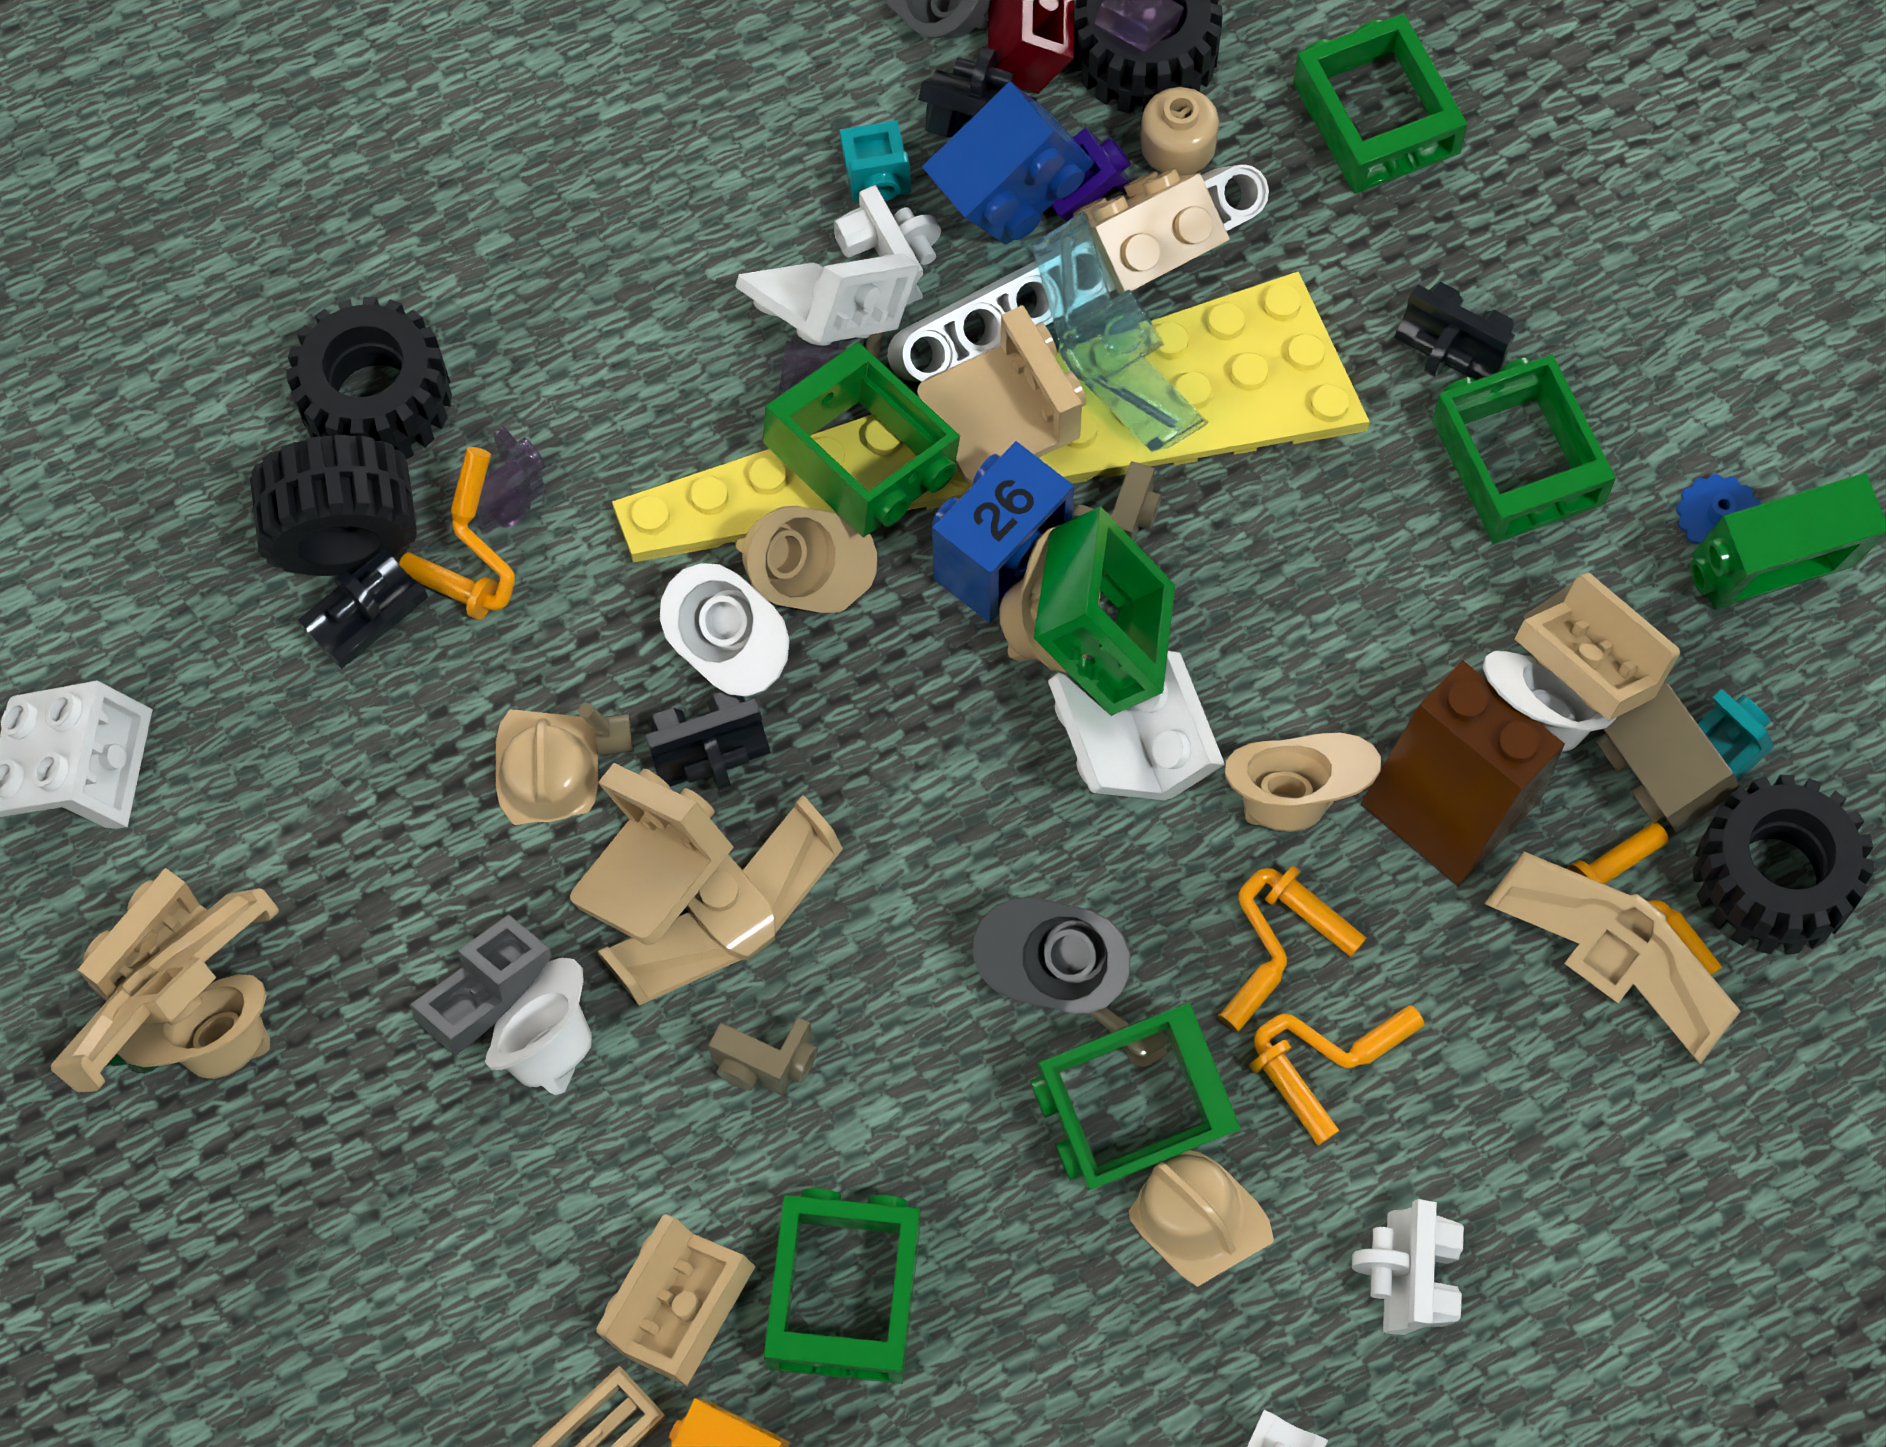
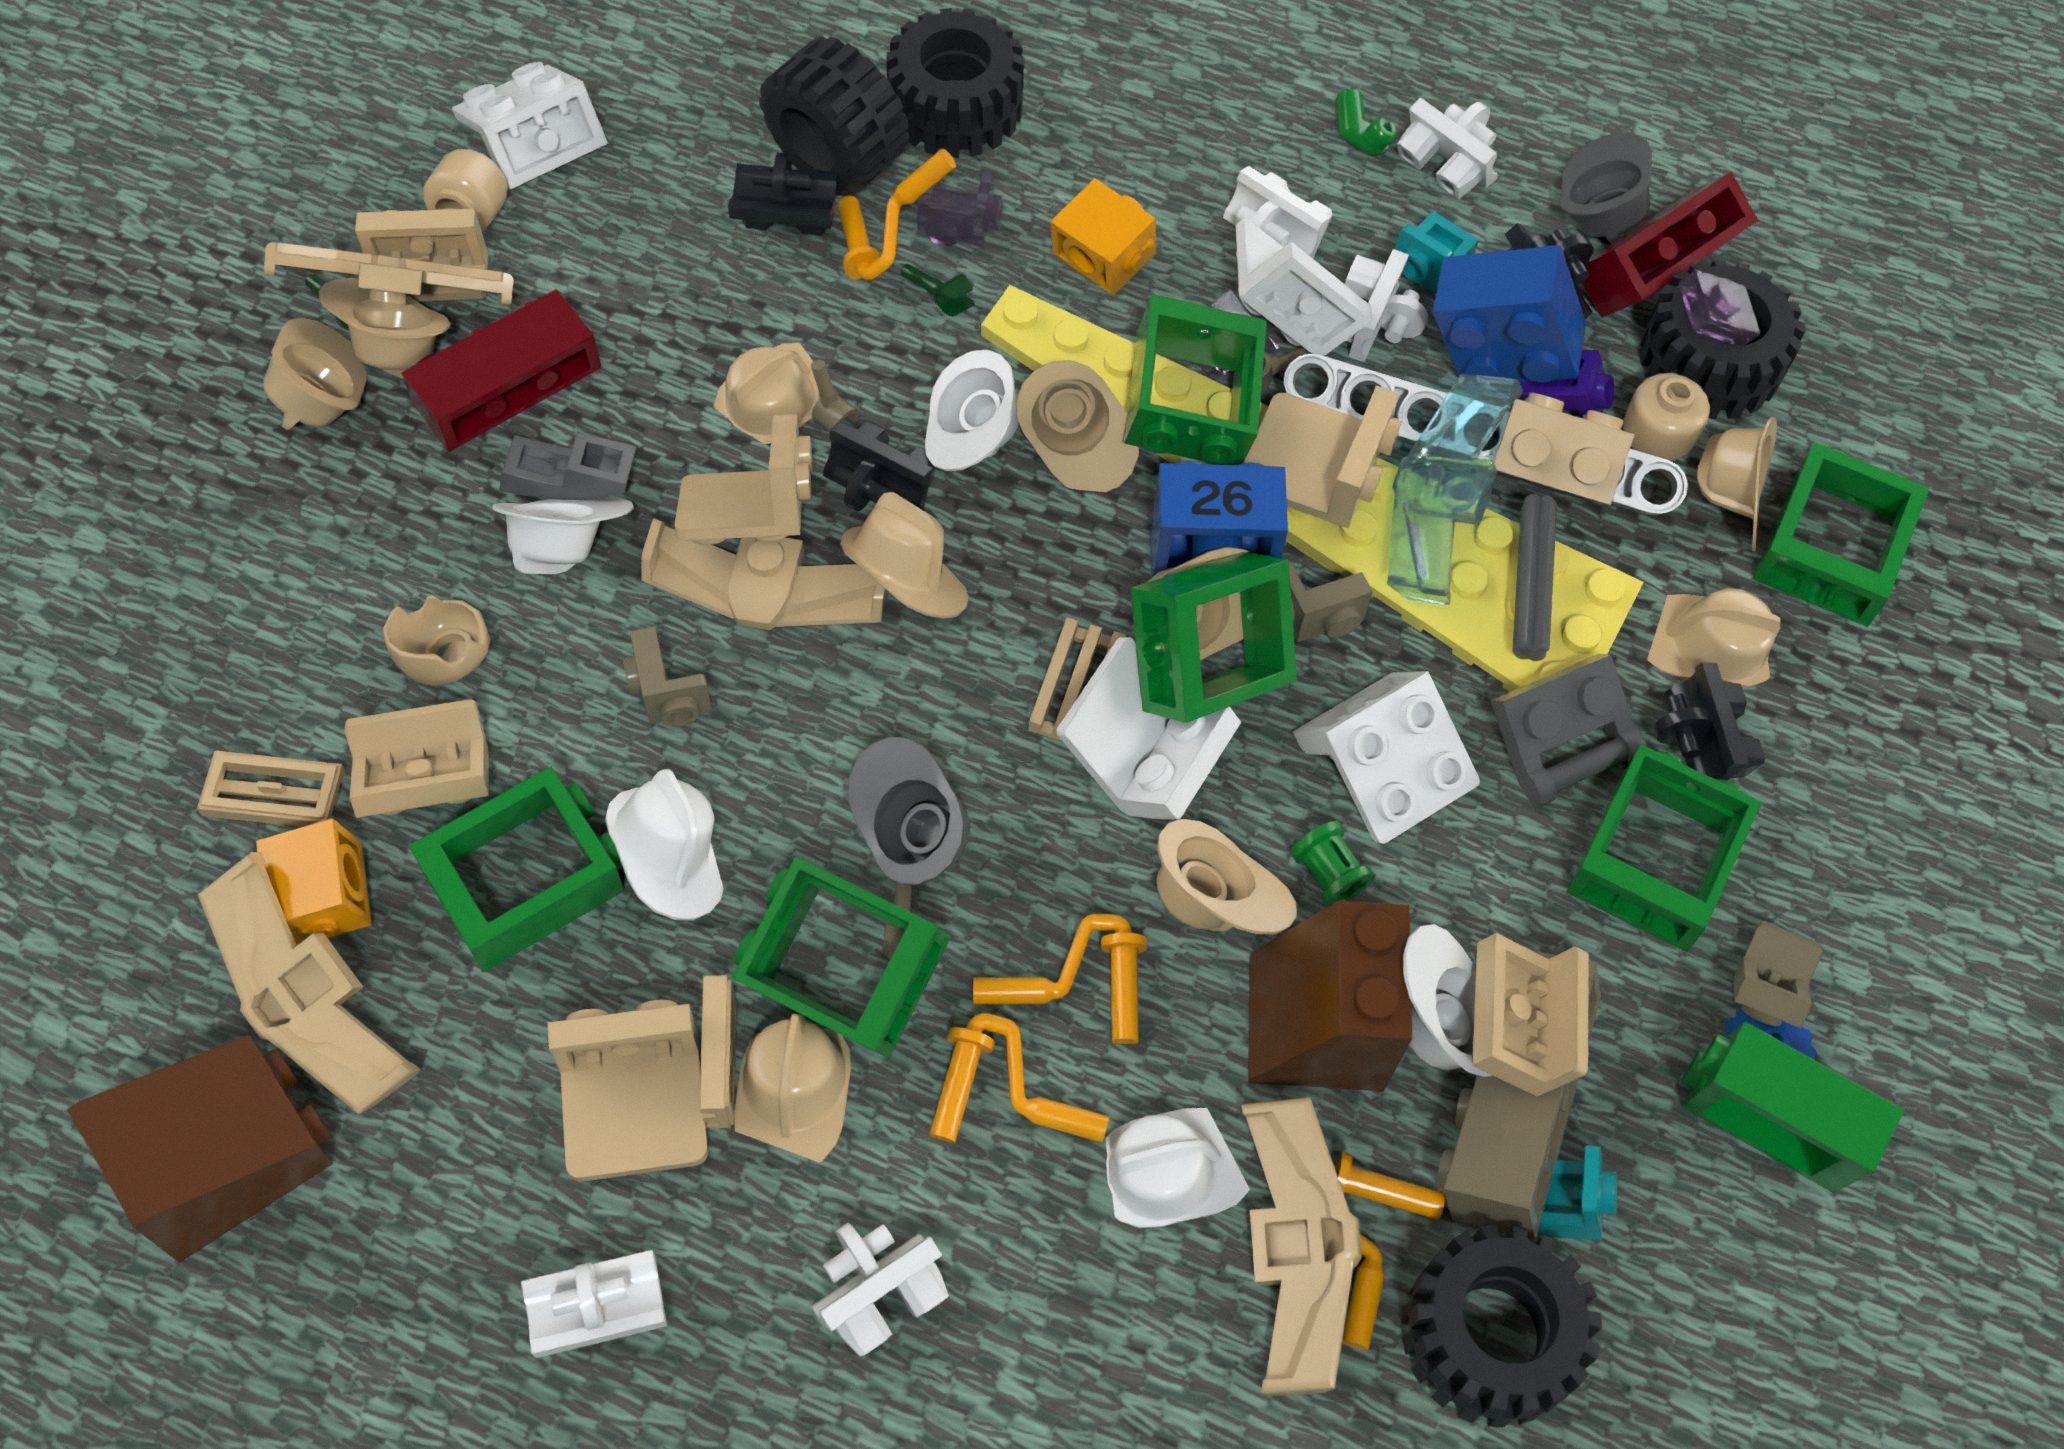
camera: 45 degrees right, 5 degrees down
none -> tan piece [263,318,367,430]
none -> tan hair [382,596,491,687]
none -> dark red brick [401,289,602,452]
none -> tan head [423,149,508,231]
none -> tan bracket [547,1000,708,1182]
none -> white piece [605,769,724,920]
none -> tan tile [700,975,737,1129]
none -> tan piece [840,492,969,619]
none -> dark green hand [901,264,975,317]
none -> tan tile [1028,618,1126,741]
none -> light orange head [1050,178,1156,295]
none -> white piece [1105,1108,1250,1228]
none -> white hips [1223,166,1332,258]
none -> green bush [1290,821,1376,907]
none -> white bracket [1293,671,1480,844]
none -> green arm [1336,89,1397,156]
none -> white hips [1397,97,1497,199]
none -> dark grey plate [1491,654,1647,808]
none -> dark grey axle [1512,494,1557,662]
none -> tan piece [1647,588,1781,687]
none -> tan piece [1697,416,1777,551]
none -> dark tan bracket [1733,921,1823,1028]

